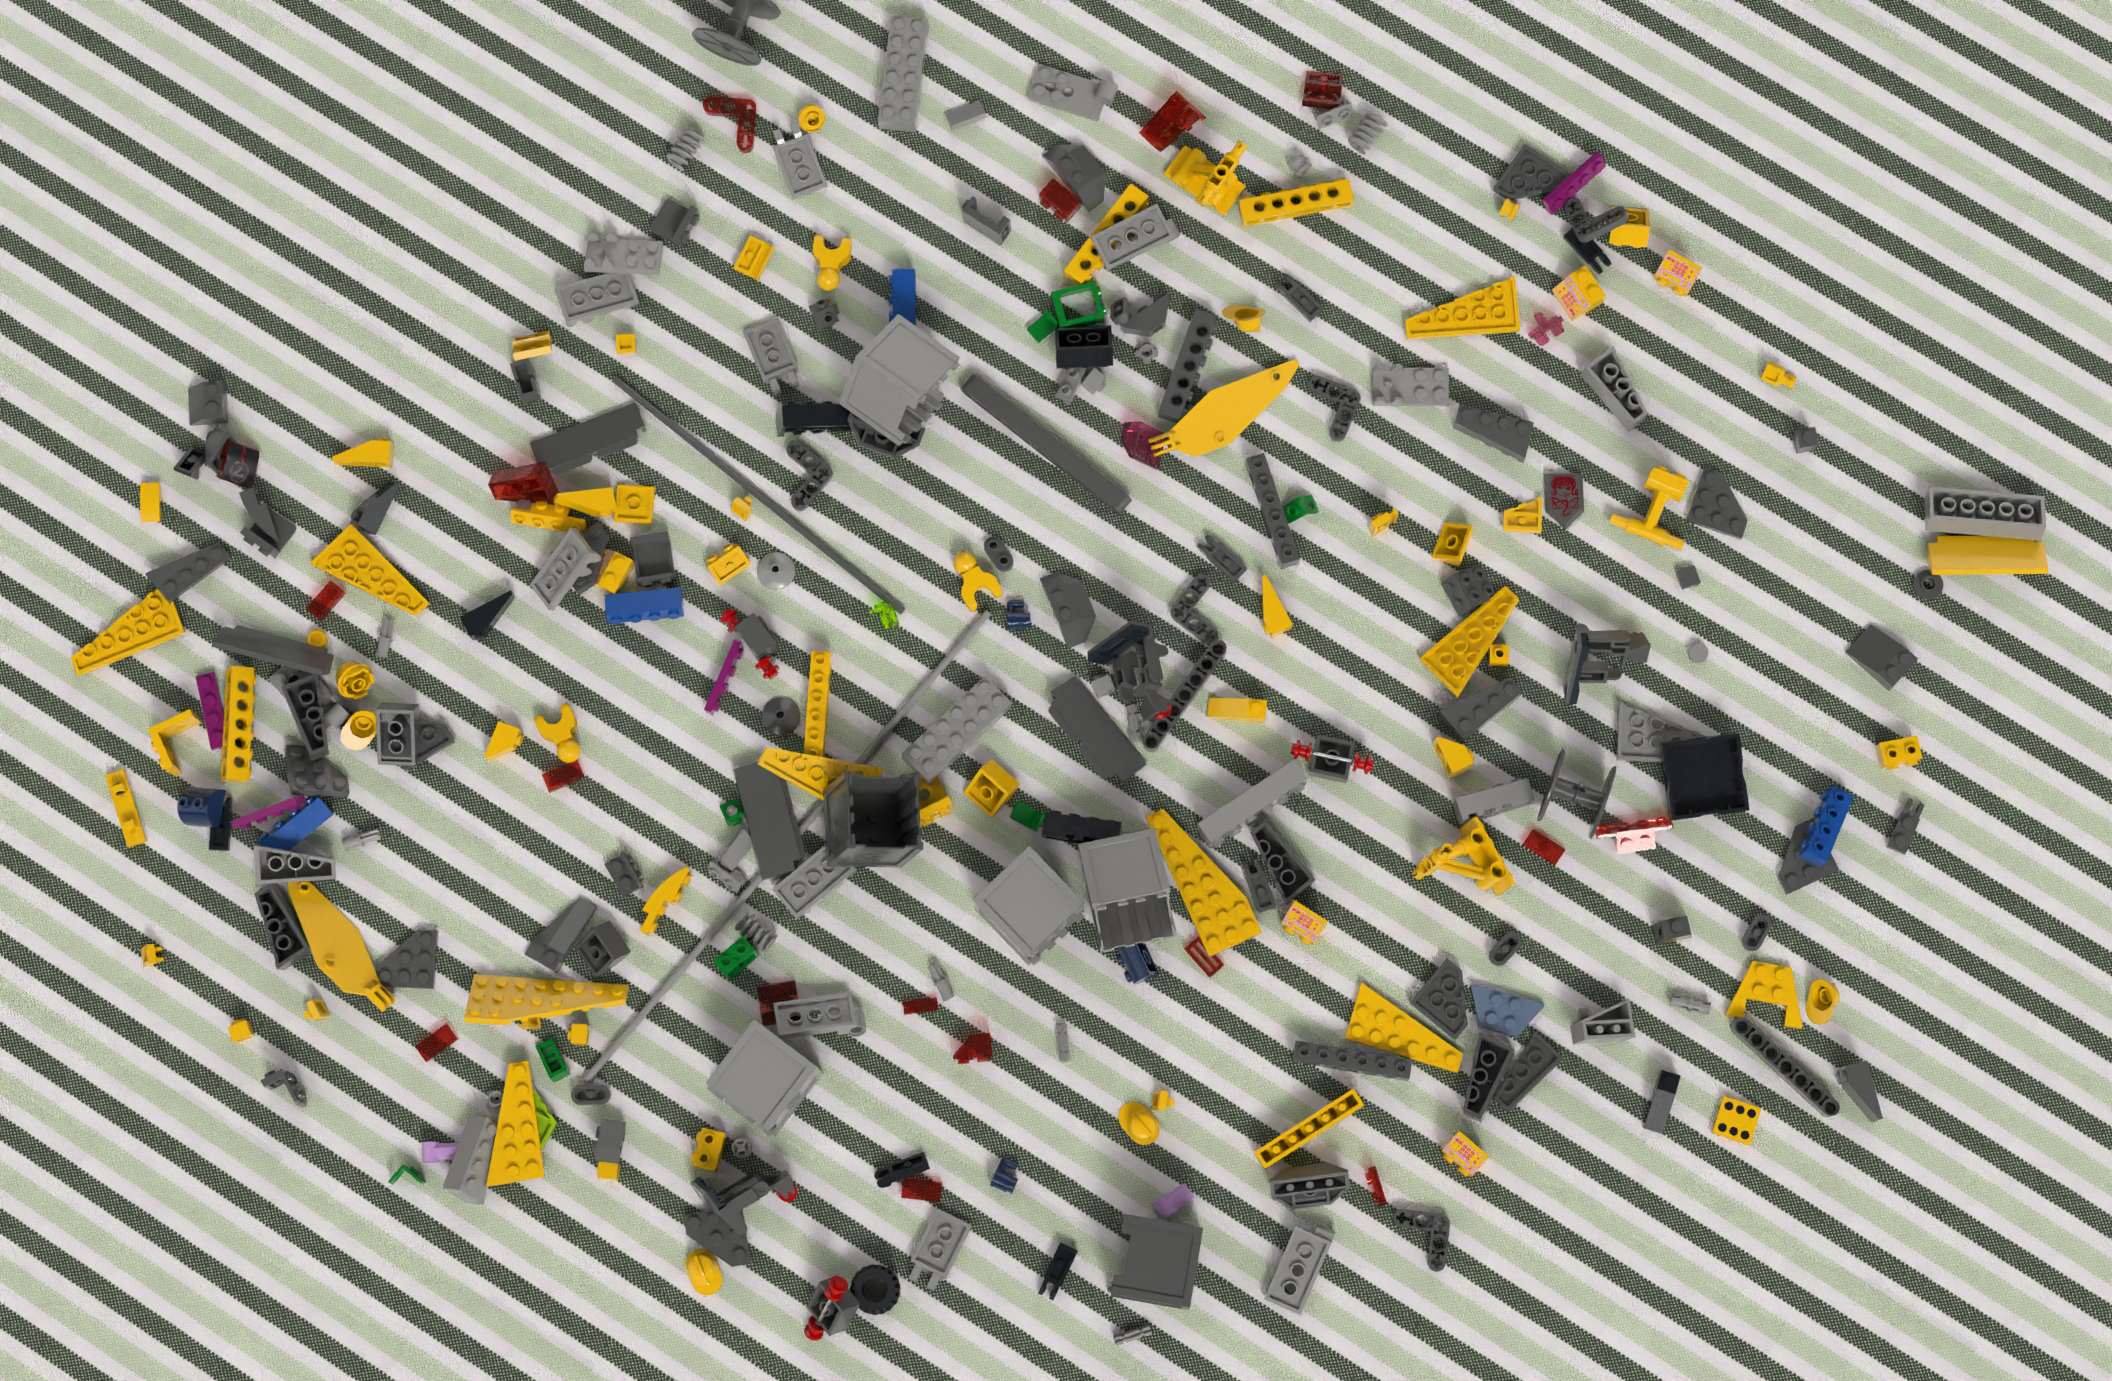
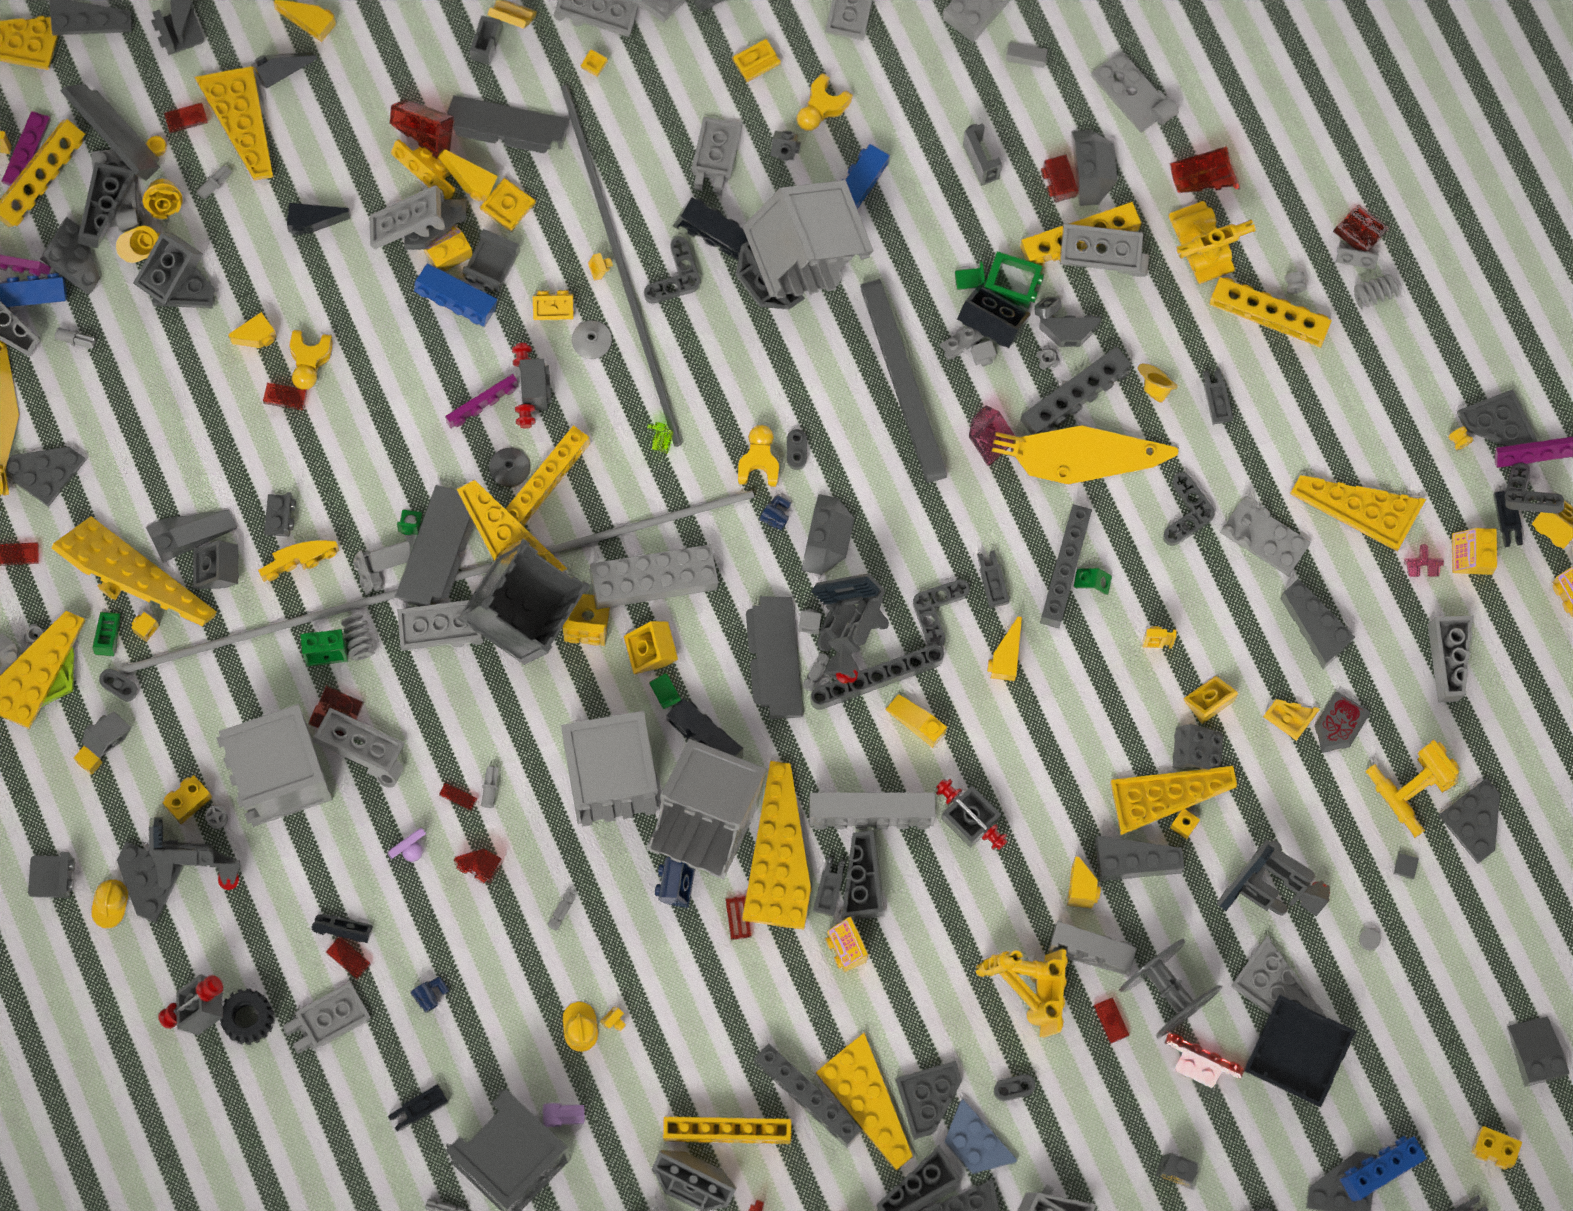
camera: 25 degrees right, 5 degrees down
none -> dark grey bracket [28,852,75,898]
none -> lavender tile [387,828,426,862]

